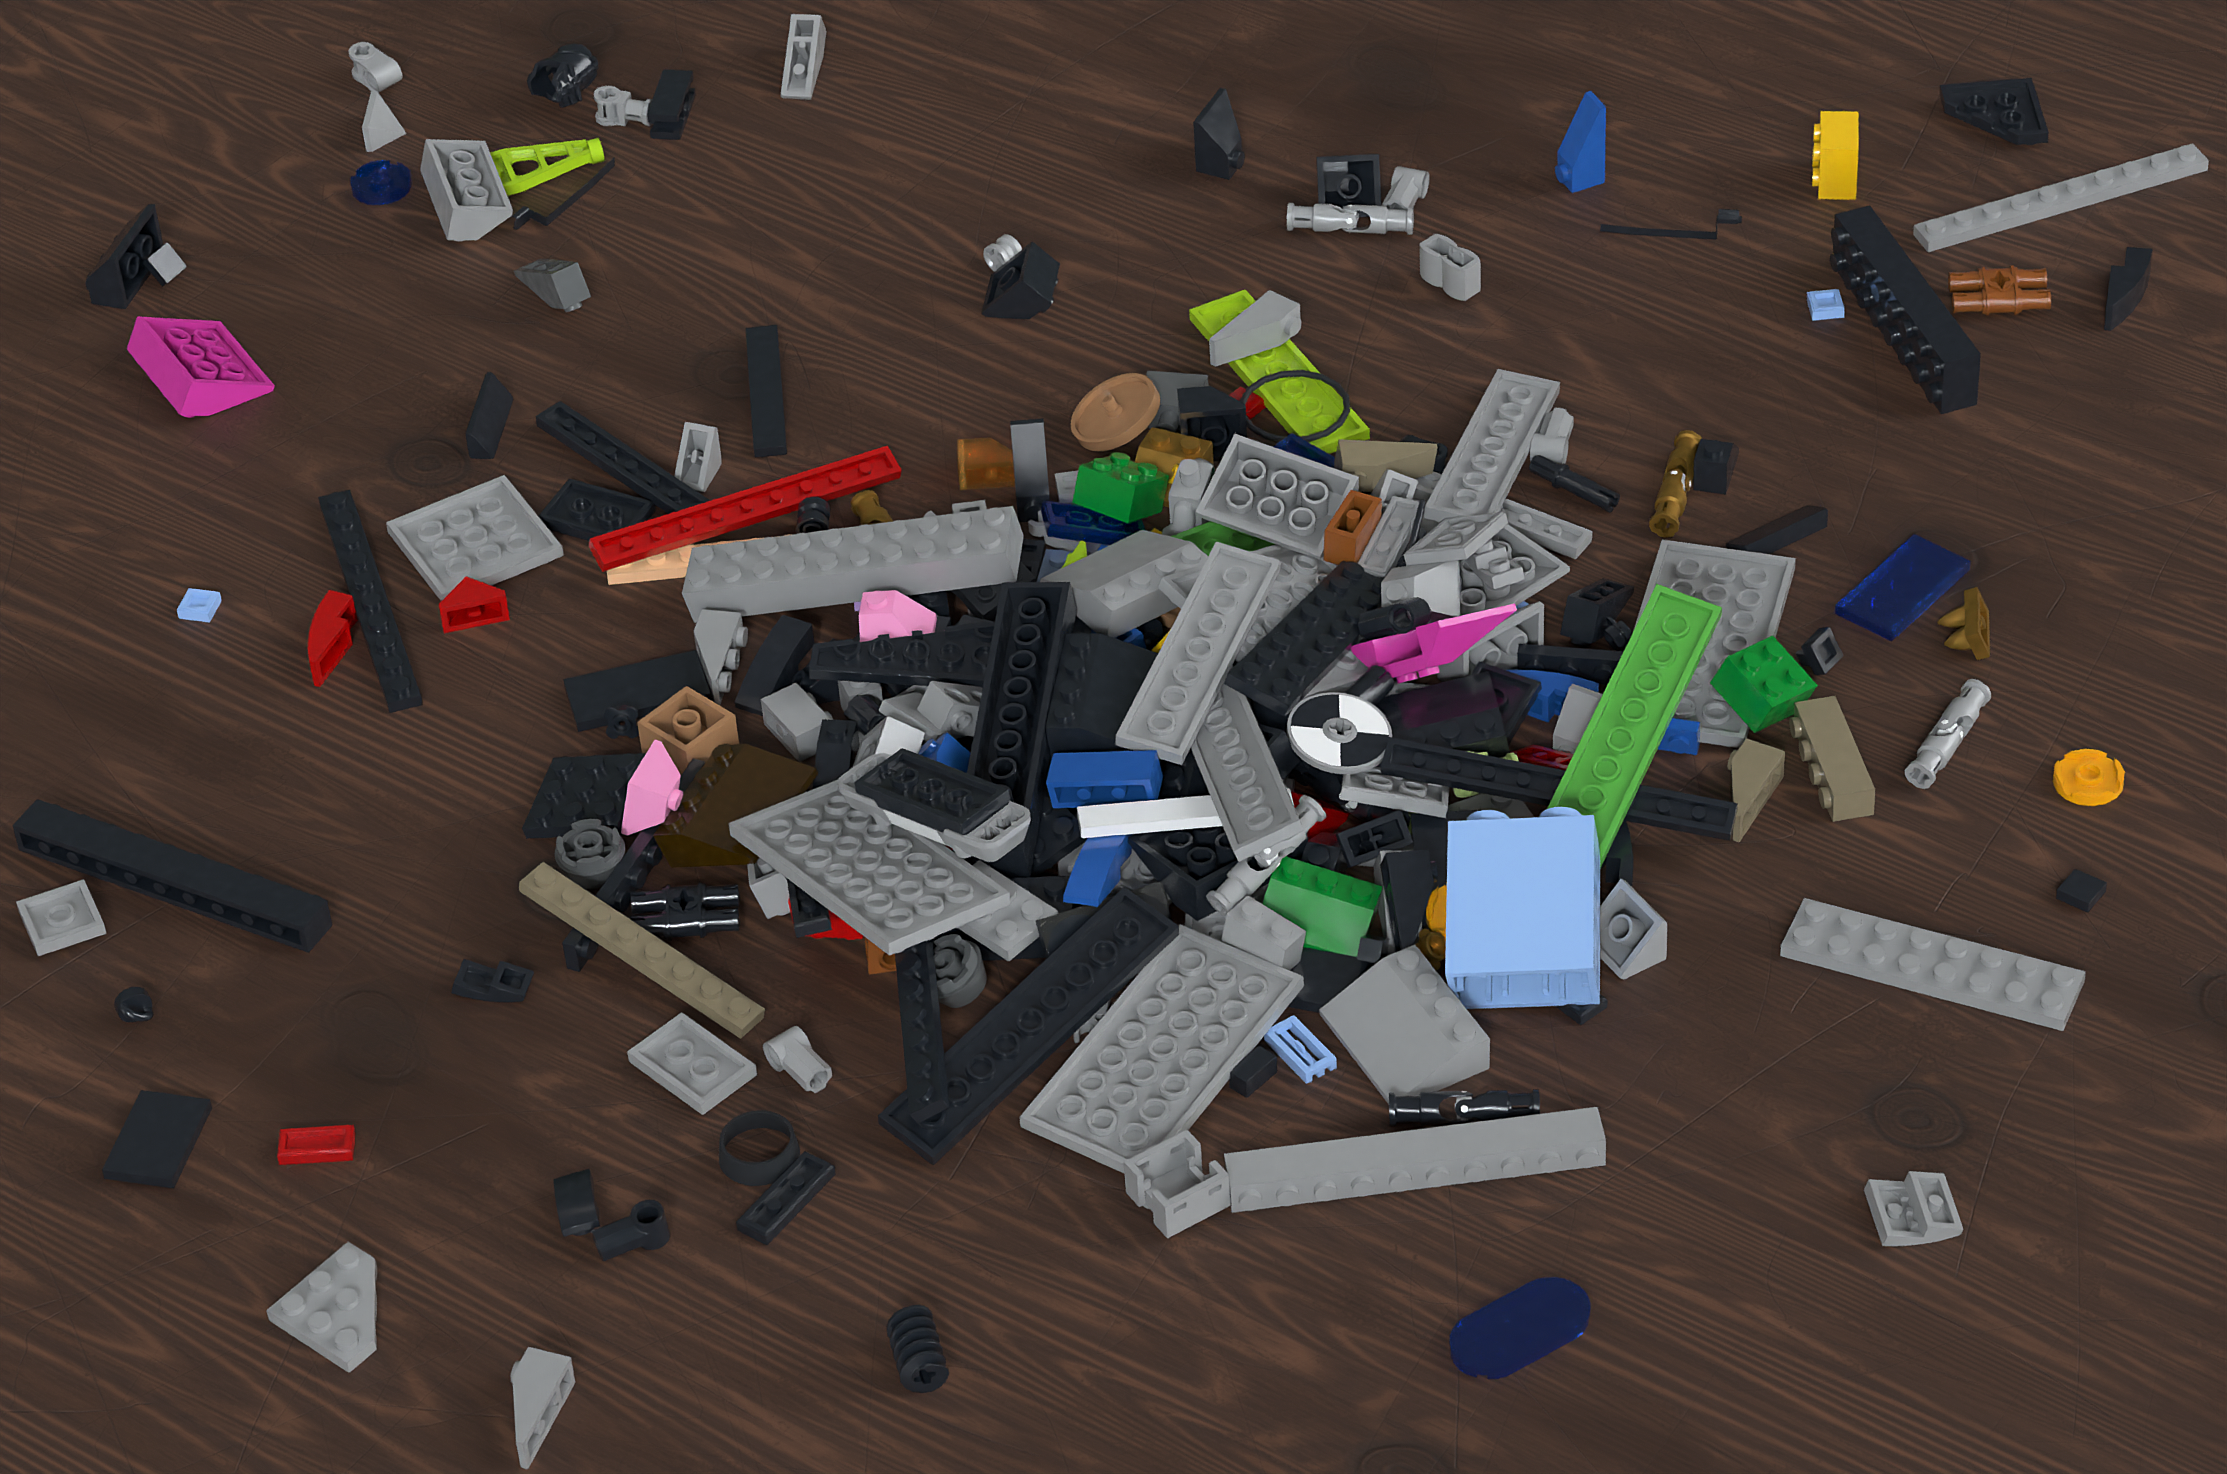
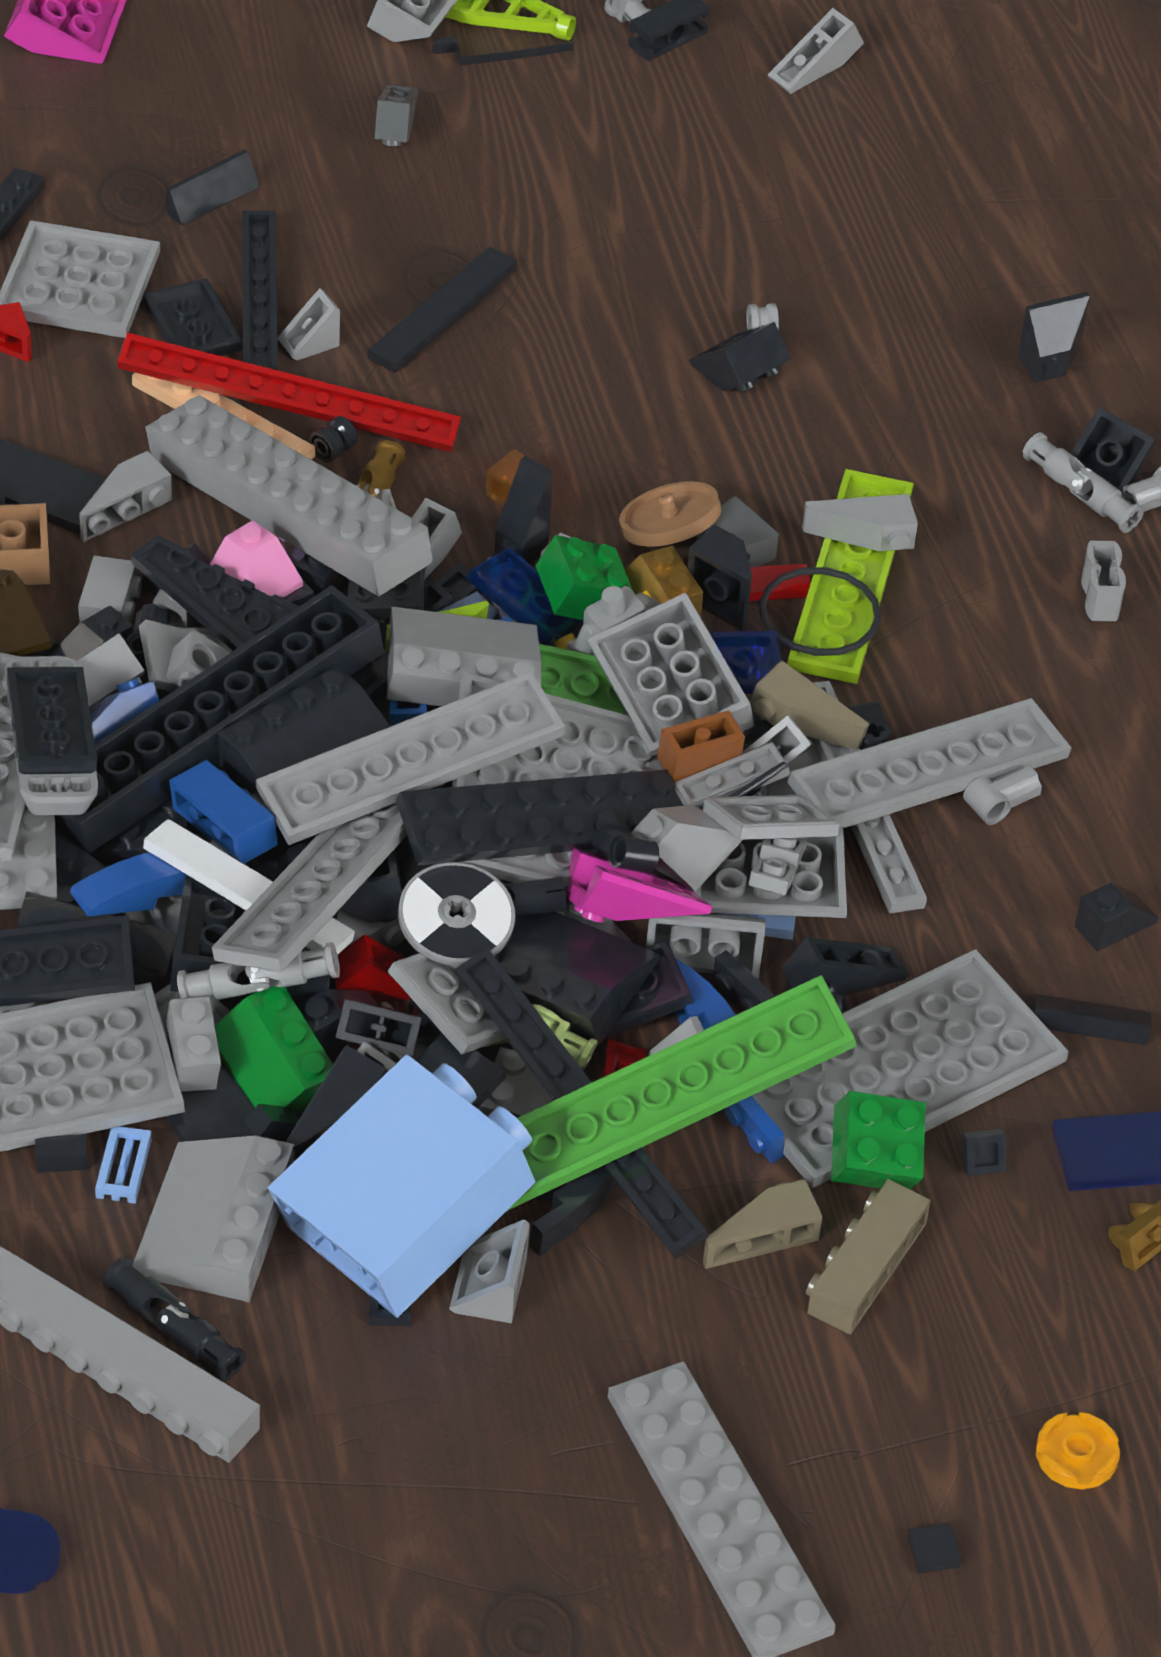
camera: 35 degrees right, 5 degrees up
black slope [734,615,815,716] -> none
black axle [1529,455,1620,513] -> none
pearl gold piece [1649,430,1702,538] -> none
light grey piece [1905,679,1991,789] -> none

